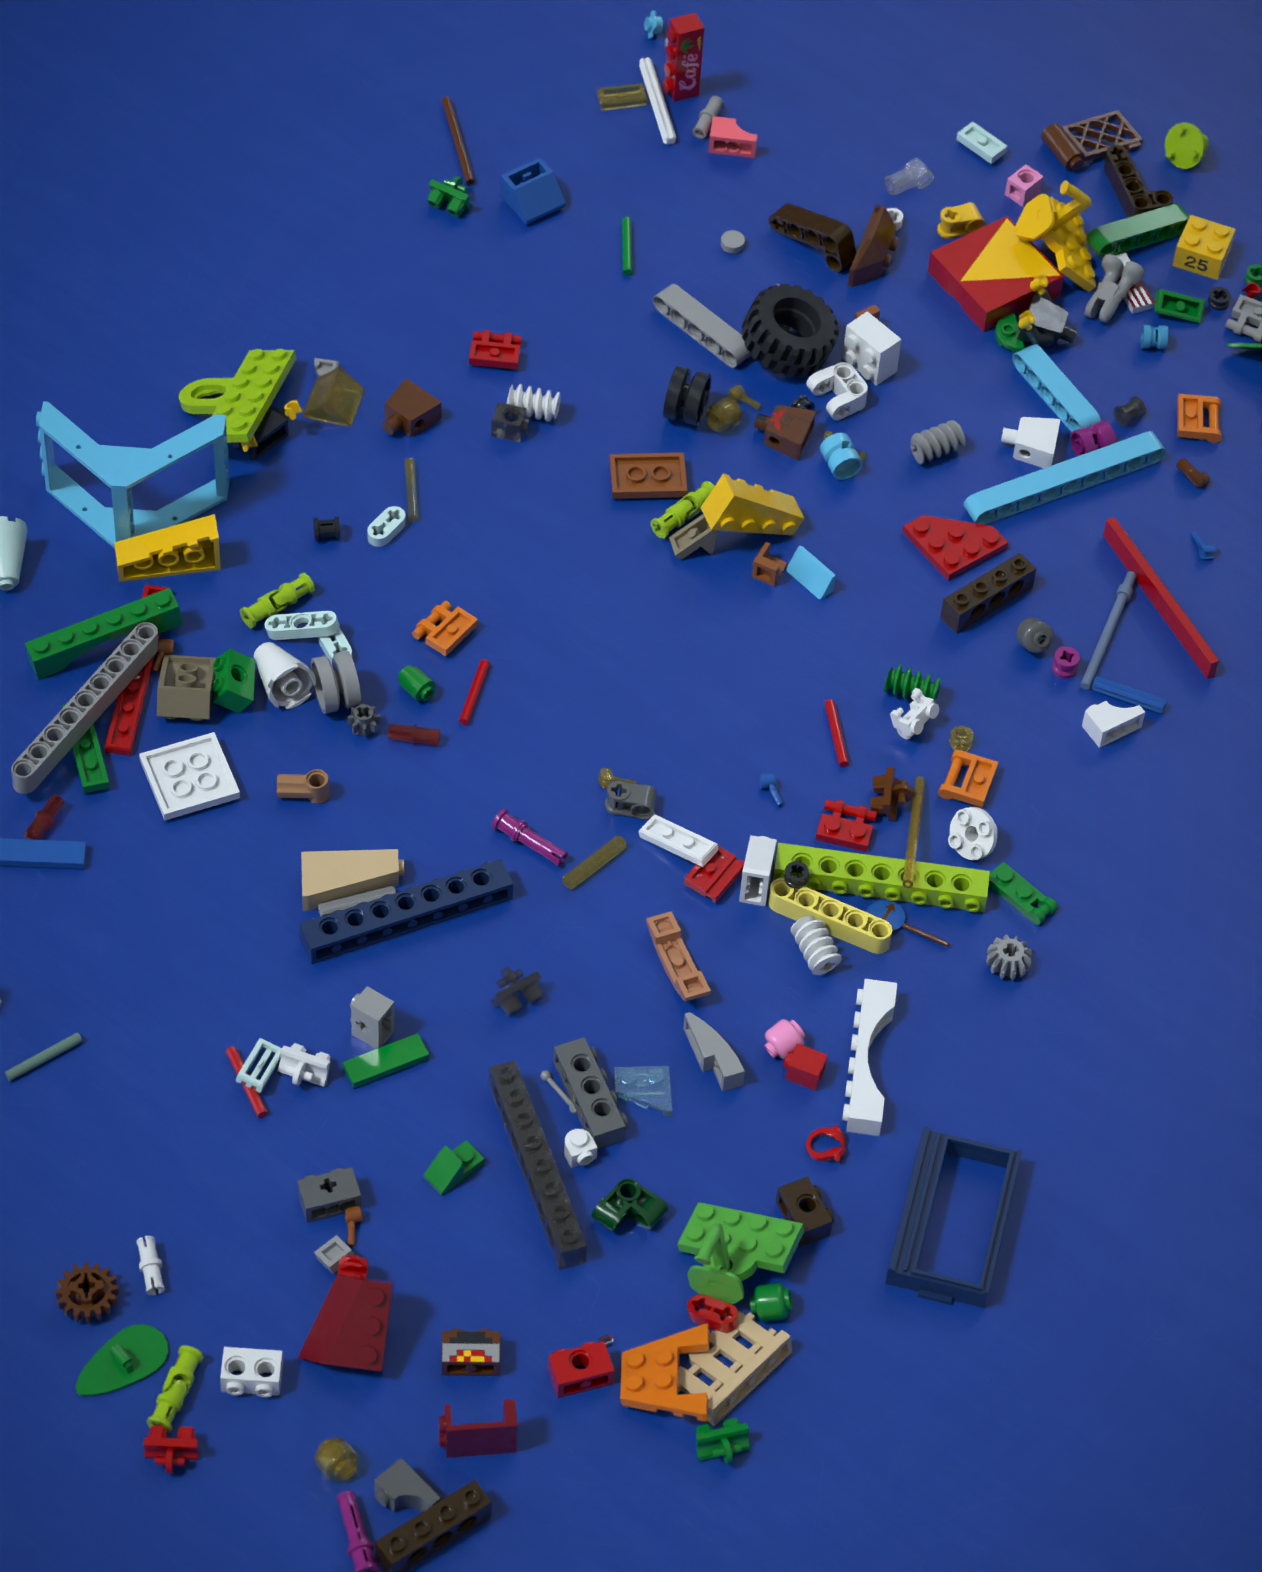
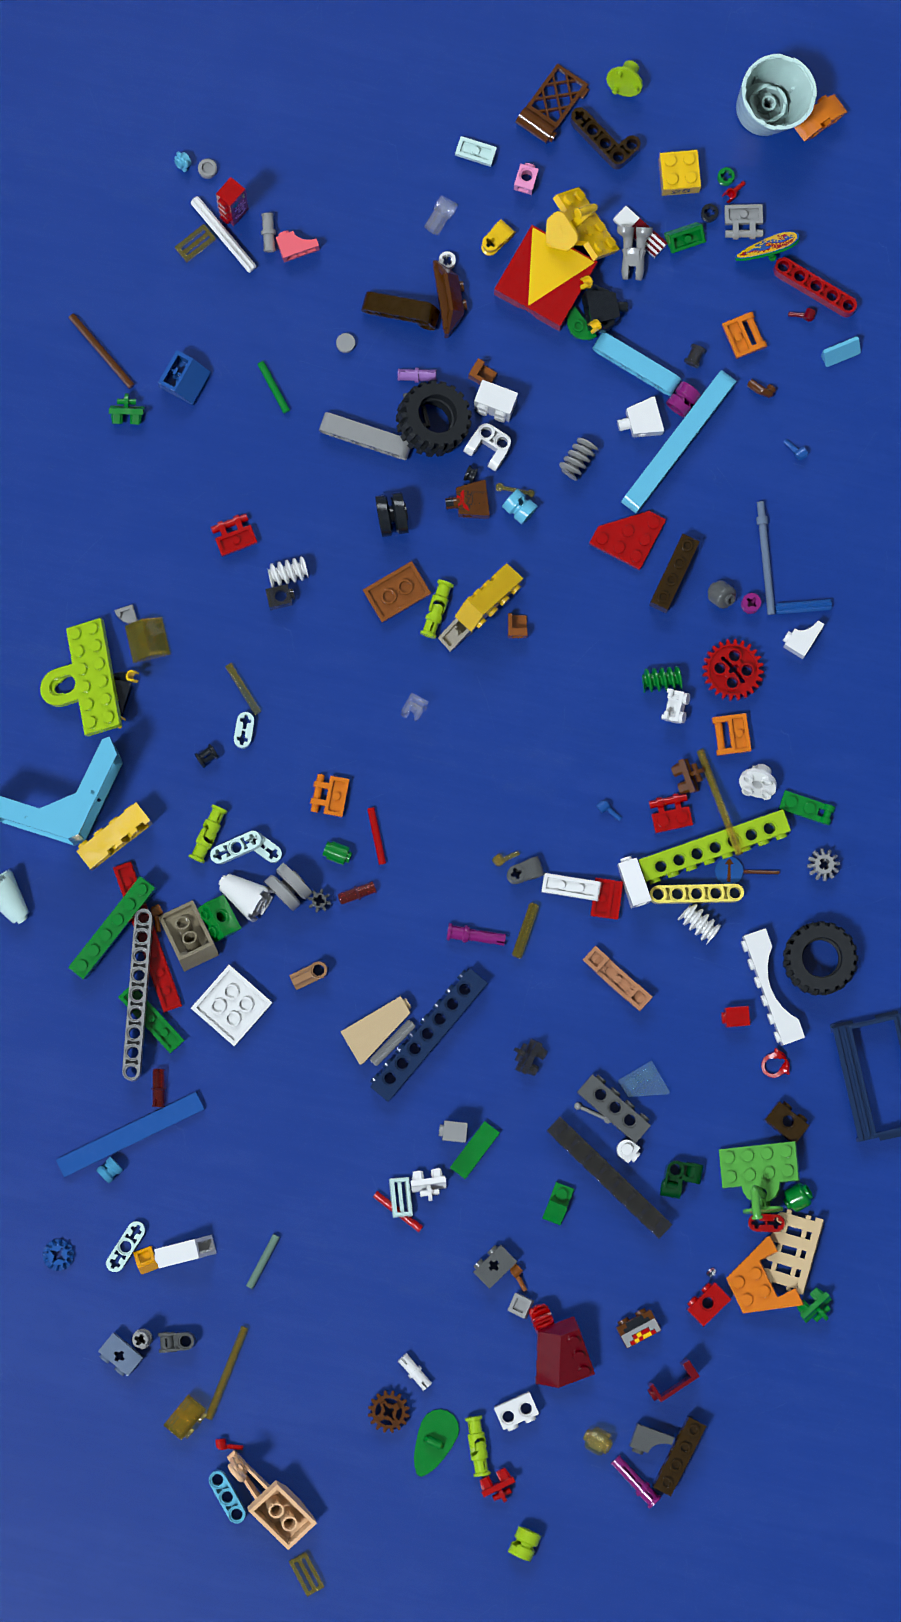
camera: 30 degrees left, 30 degrees up
reddish brown torso [382,378,442,436] -> none
light grey slope [683,1012,745,1092] -> none
clear yellow head [706,397,742,433] -> none
clear yellow hand [727,385,761,410] -> none
bright pink head [764,1019,806,1060] -> none
black bush [784,861,809,889] -> none
medium azure slope [787,545,836,600] -> none
red bar [824,699,849,768] -> none
clear yellow bush [949,725,974,752] -> none
green beam [1086,204,1190,258] -> none
red tile [1103,517,1219,679] -> none
dark azure wheel [1140,324,1168,349] -> none
none -> clear hinge [401,693,428,721]
none -> lime wheel [508,1526,542,1562]
none -> red gear [702,639,764,701]
none -> black tyre [783,921,858,996]

